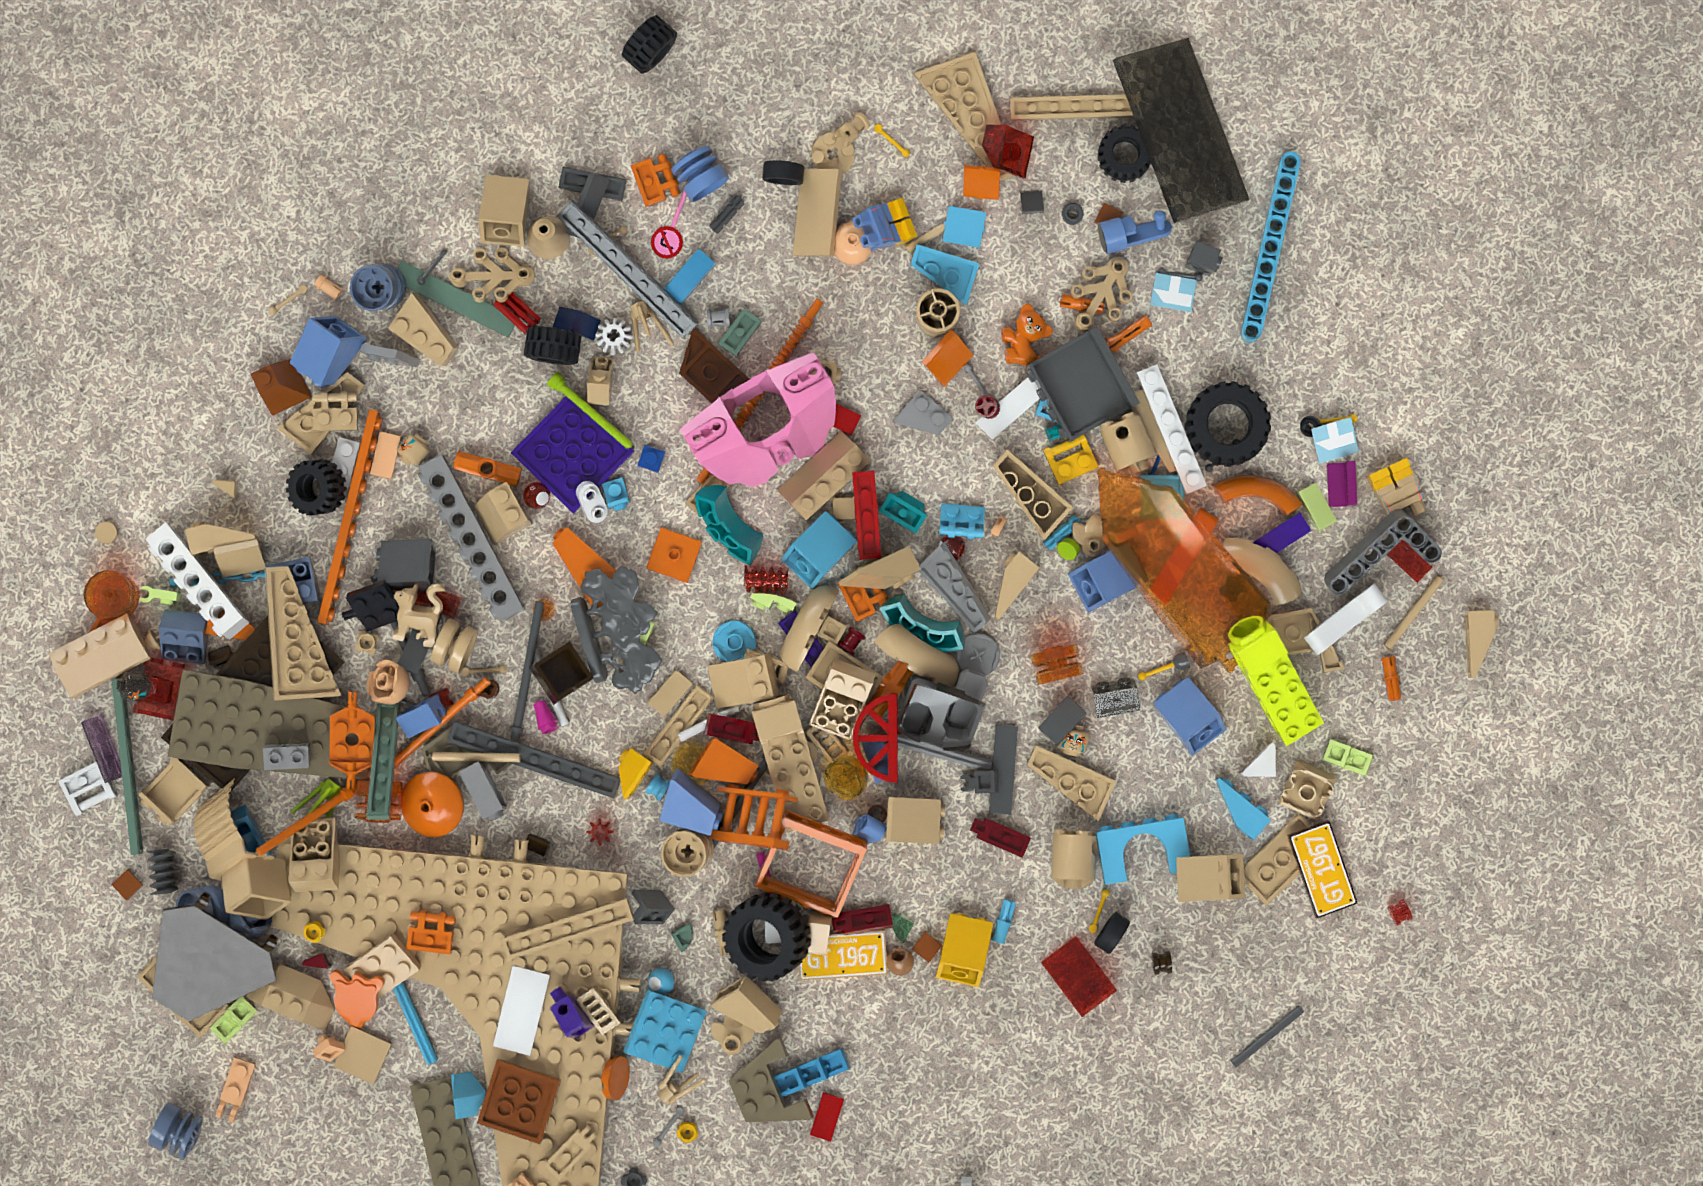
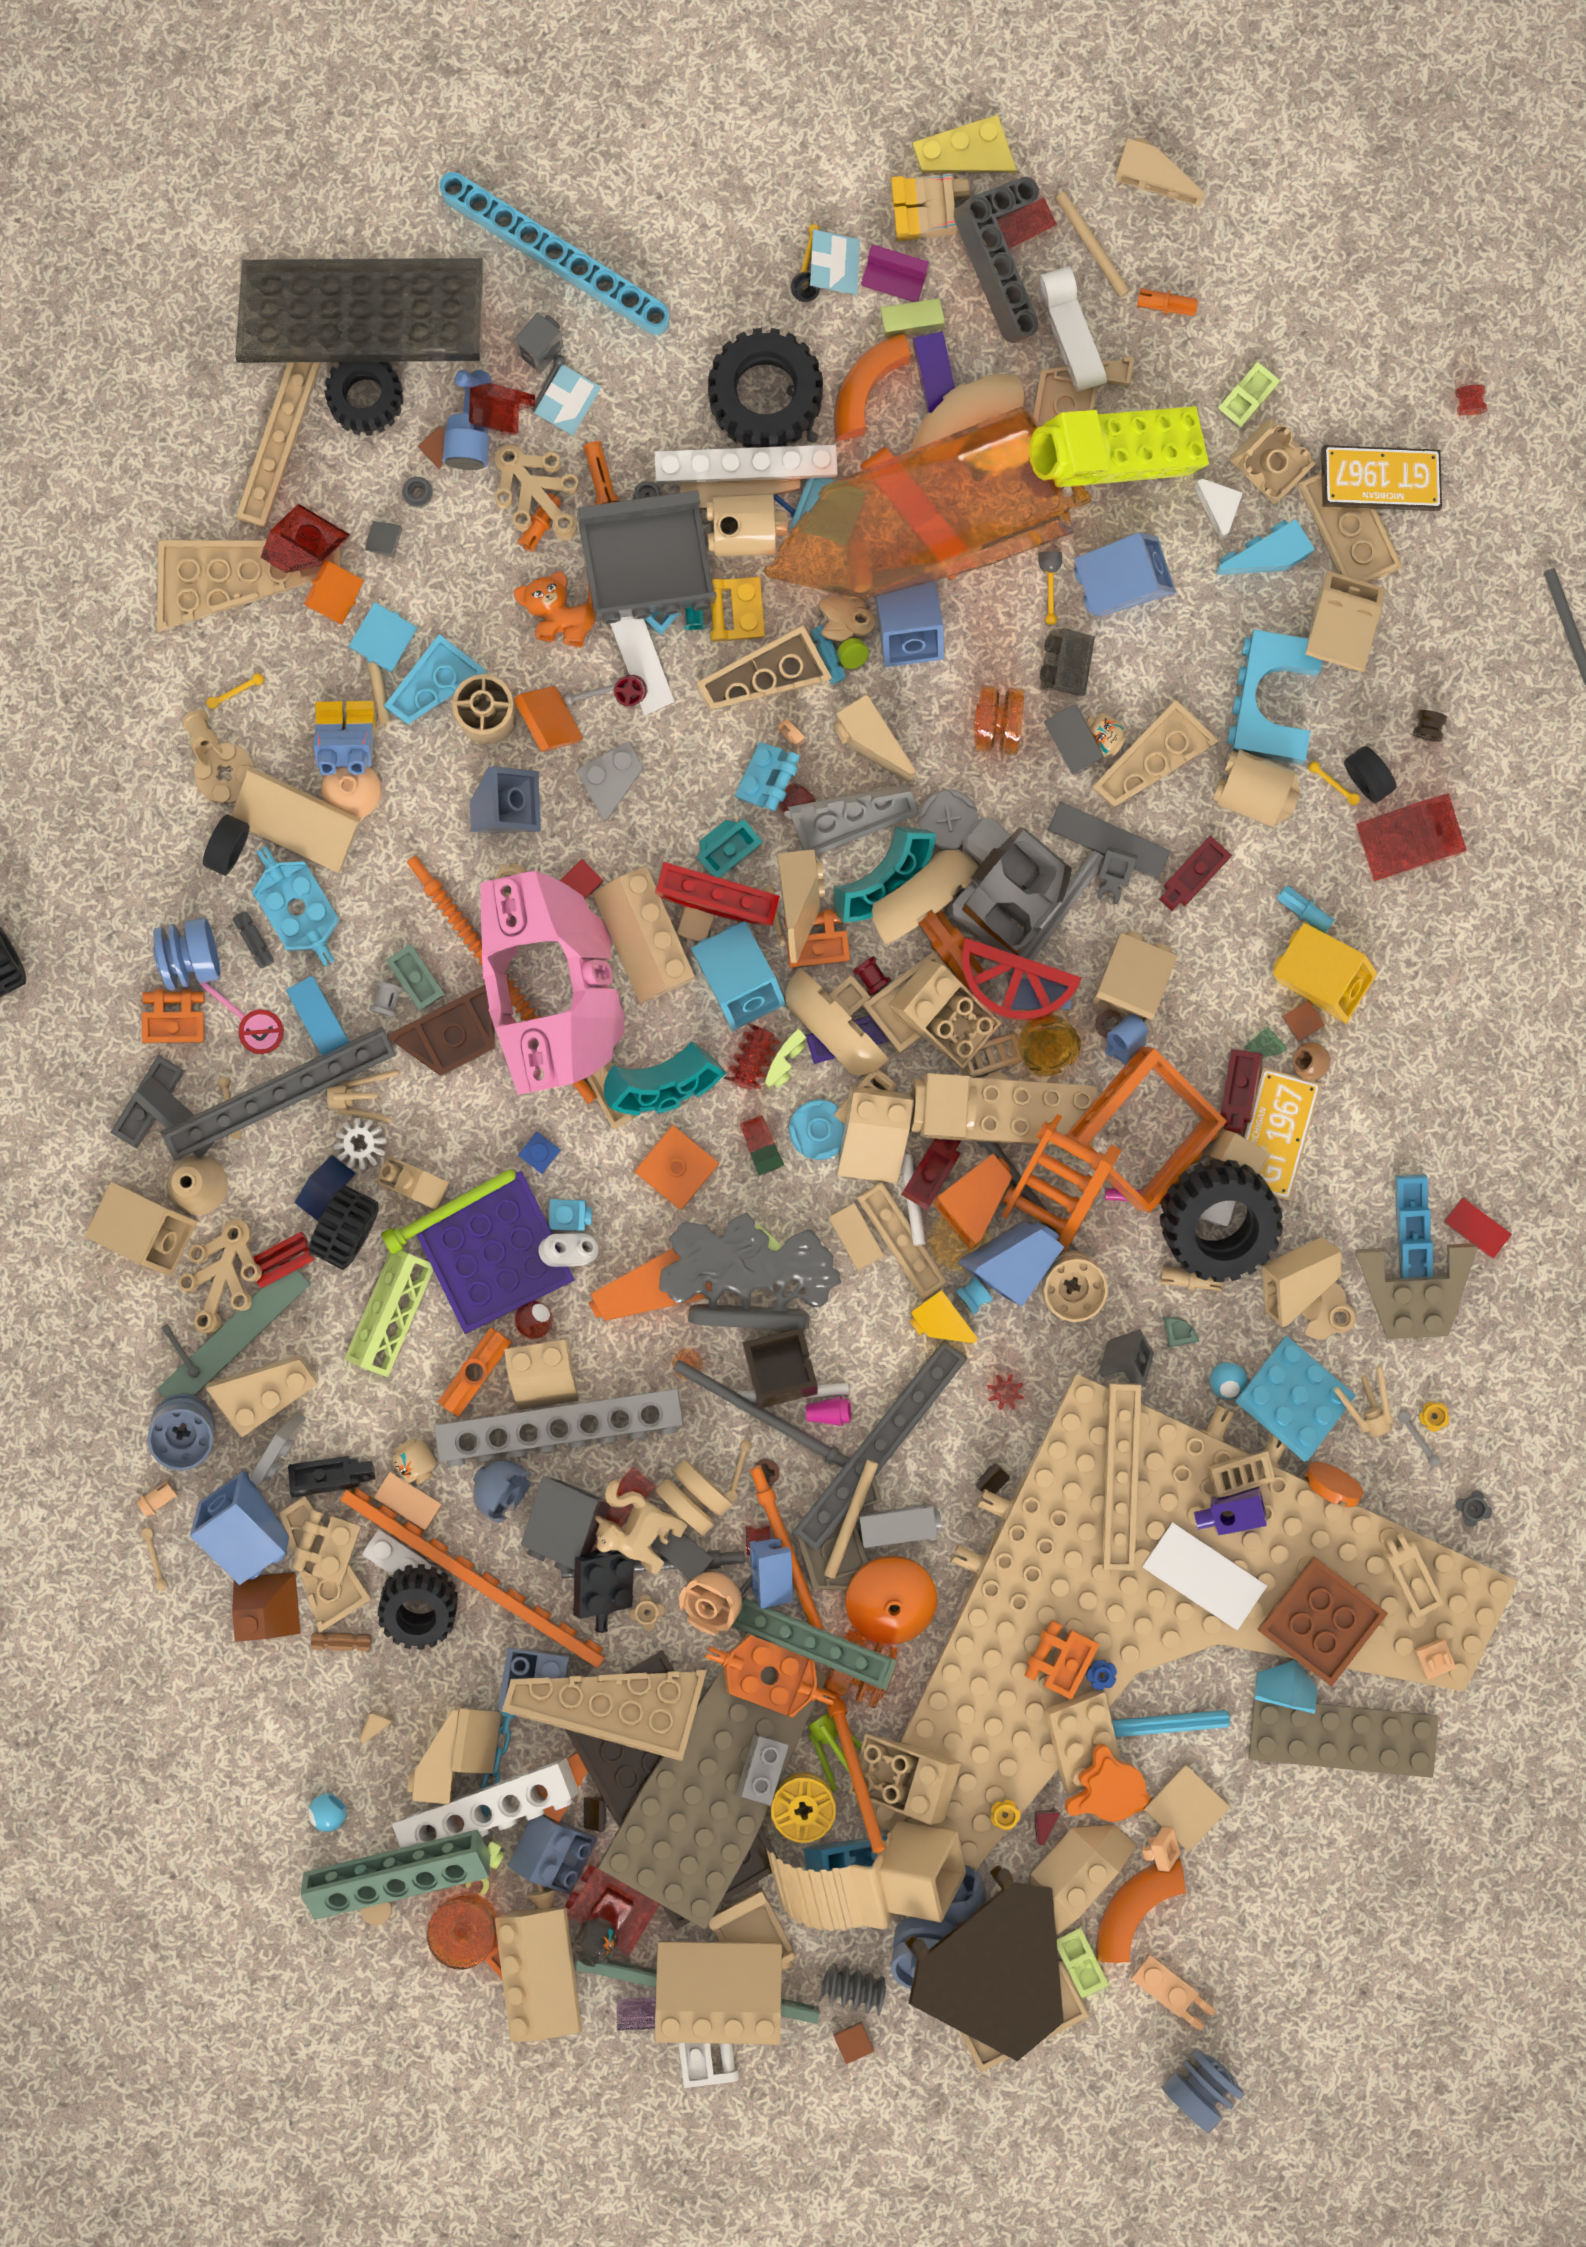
camera: 80 degrees left, 0 degrees up
none -> medium azure plate [252,846,340,967]
none -> black hinge [288,1456,376,1497]
none -> sand green brick [301,1829,491,1920]
none -> medium azure piece [308,1793,347,1832]
none -> medium nougat axle [311,1632,372,1651]
none -> yellowish green fence [344,1250,433,1377]
none -> clear red panel [469,383,535,435]
none -> sand blue slope [470,766,541,834]
none -> sand blue cylinder [473,1460,531,1523]
none -> dark grey plate [633,482,662,500]
none -> tan slope [655,1941,782,2045]
none -> leg [739,1115,784,1176]
none -> yellow wheel [771,1772,836,1843]
none -> light yellow wing [912,115,1017,173]
none -> blue plate [1086,1660,1117,1690]
none -> orange brick [1096,1858,1186,1963]

